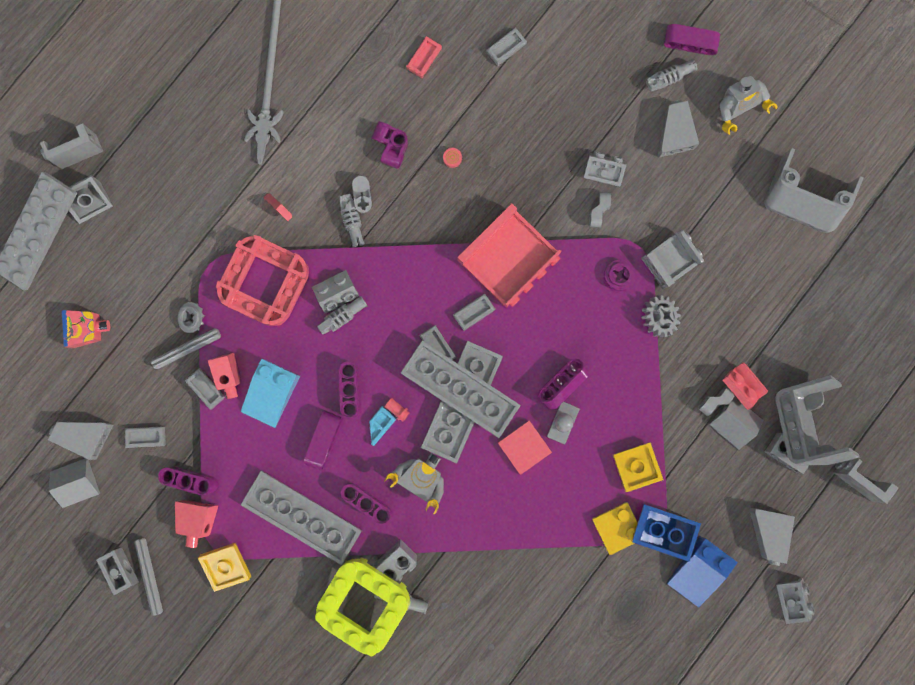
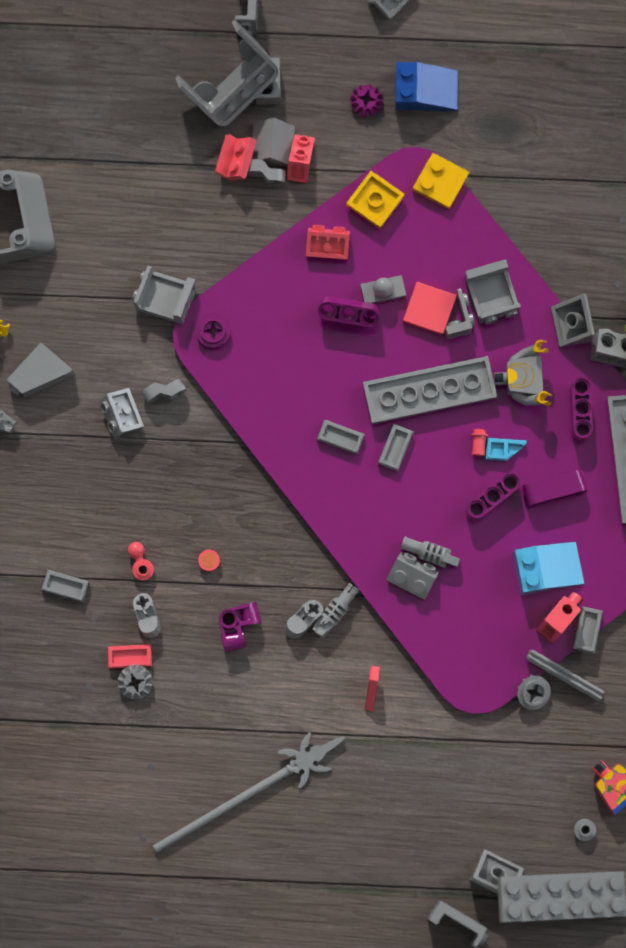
camera: 125 degrees left, 5 degrees down
coral plate [216,235,309,326] -> none
light grey plate [401,341,521,438] -> none
coral panel [458,204,562,308] -> none
blue slope [632,504,701,562] -> none
light grey gear [641,295,681,338] -> none
light grey slope [750,508,795,566] -> none
none -> light grey gear [118,665,153,700]
none -> coral plate [128,542,154,581]
none -> light grey piece [133,593,161,639]
none -> coral bracket [287,135,315,183]
none -> coral bracket [306,225,350,260]
none -> magenta gear [350,84,383,117]
none -> light grey bracket [445,289,475,339]
none -> light grey panel [464,259,521,325]
none -> light grey slope [551,294,595,347]
none -> light grey plate [574,819,596,841]

